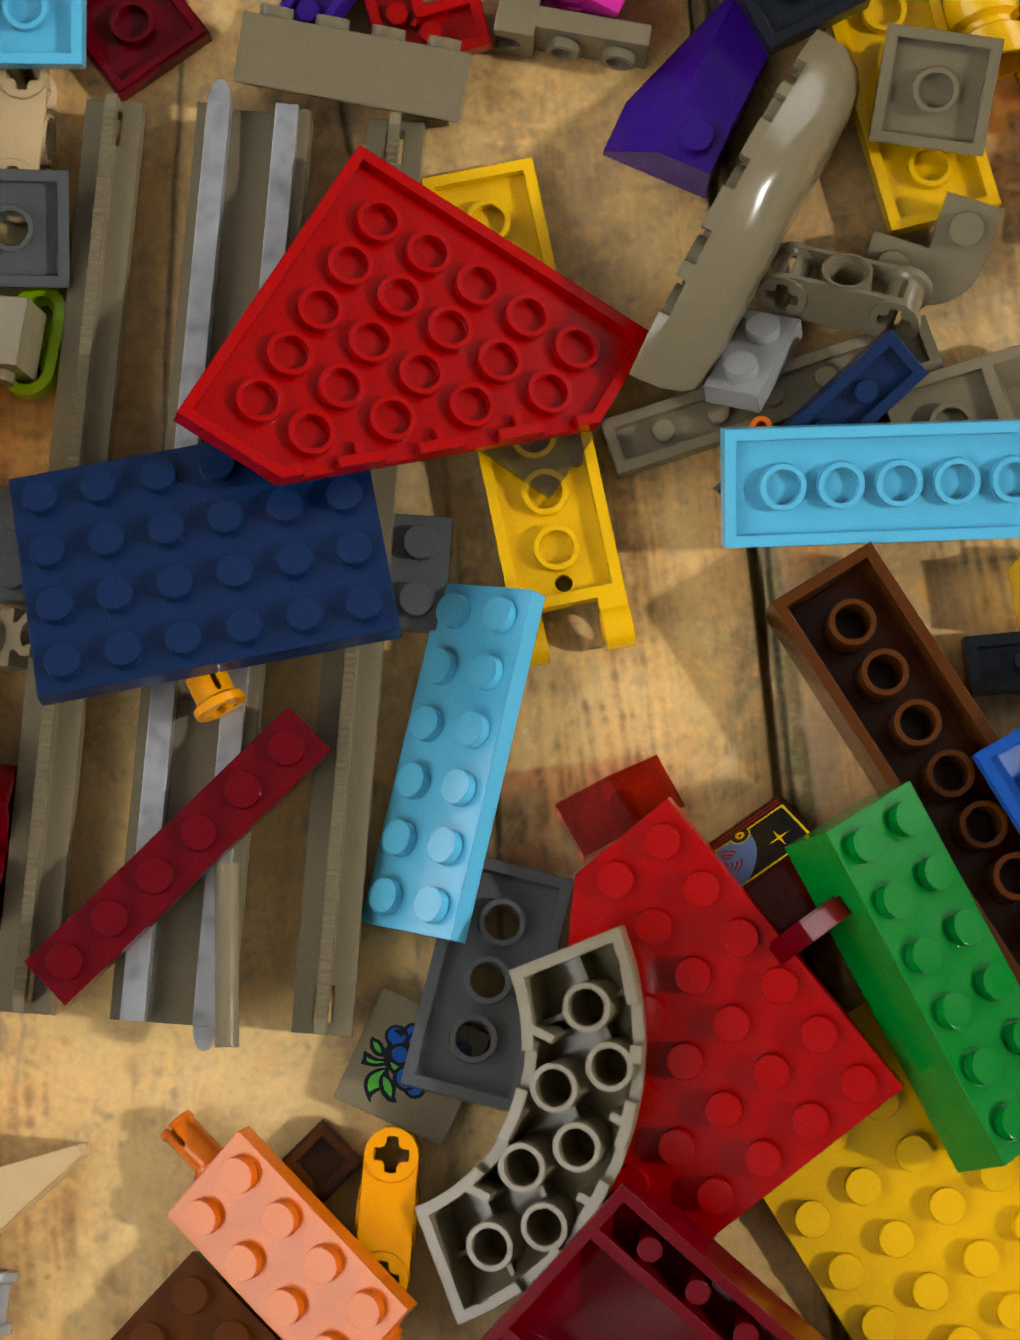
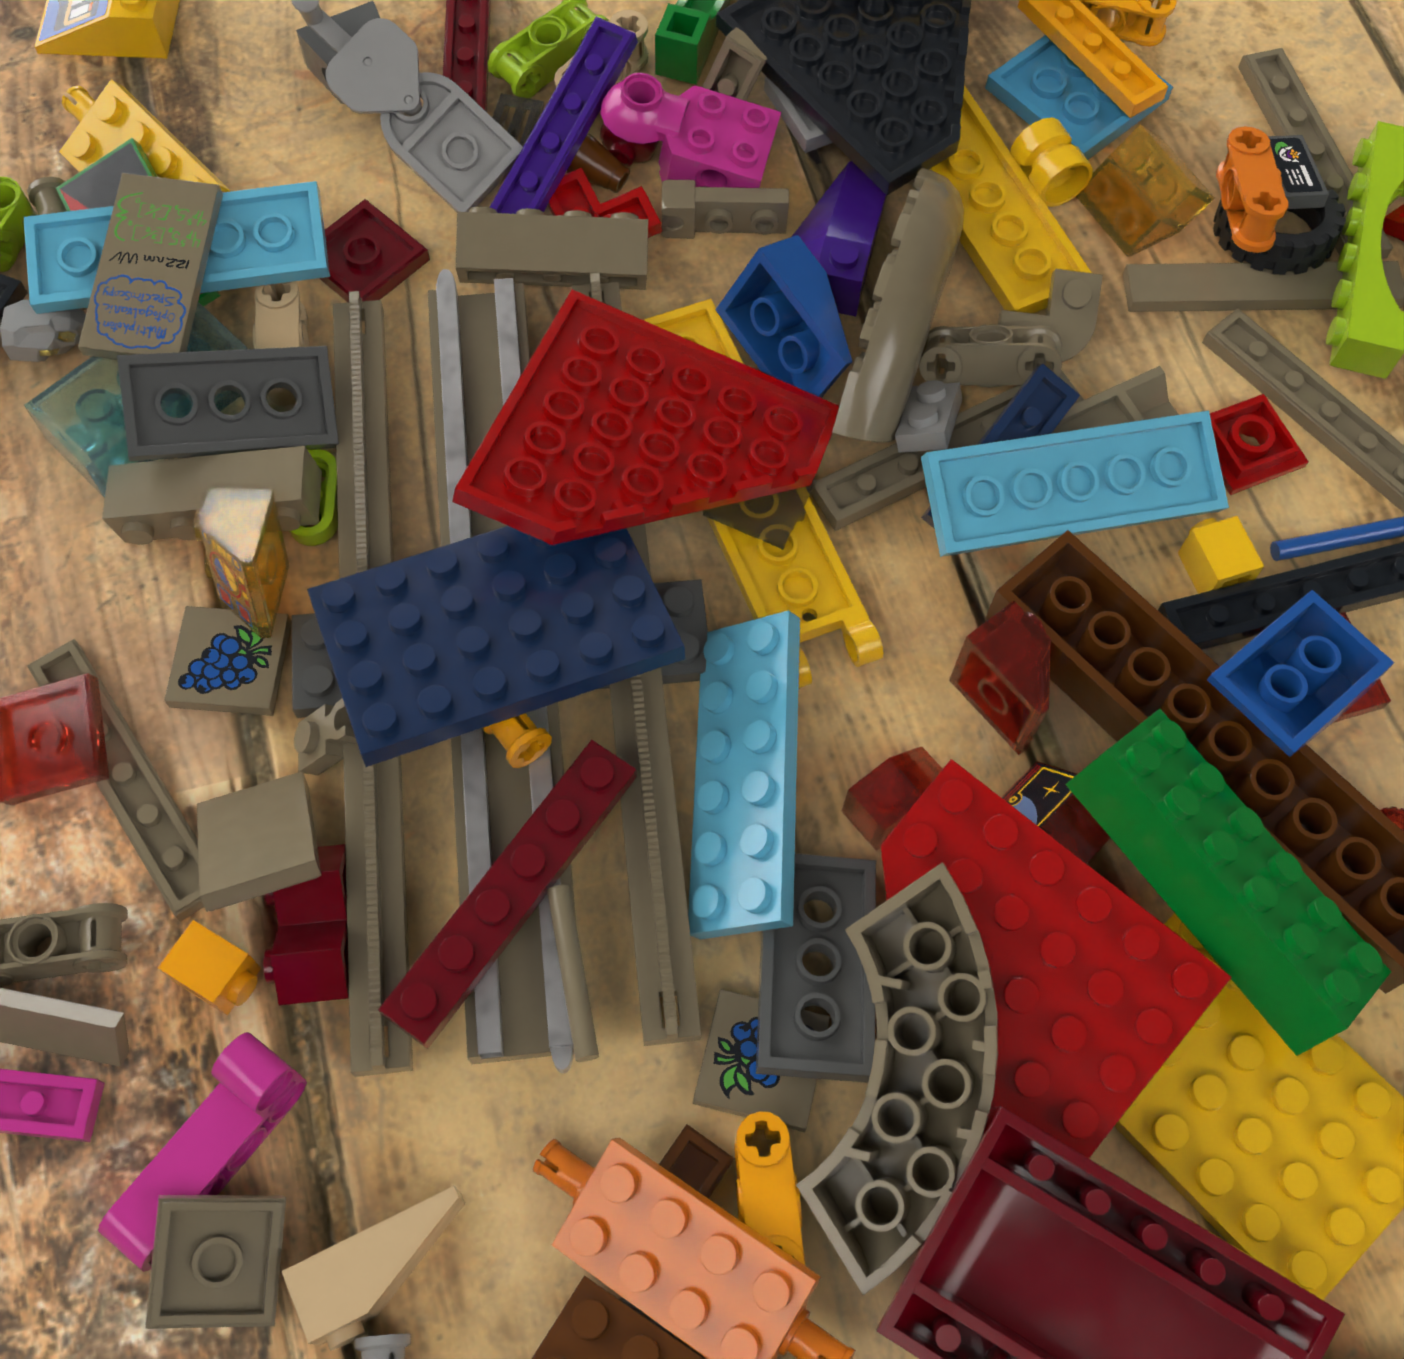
camera: 15 degrees left, 15 degrees down
dark red tile [769,896,852,965] -> none
dark tan plate [867,23,1004,157] -> none
none -> blue slope [715,235,853,398]
none -> clear red slope [949,601,1051,755]

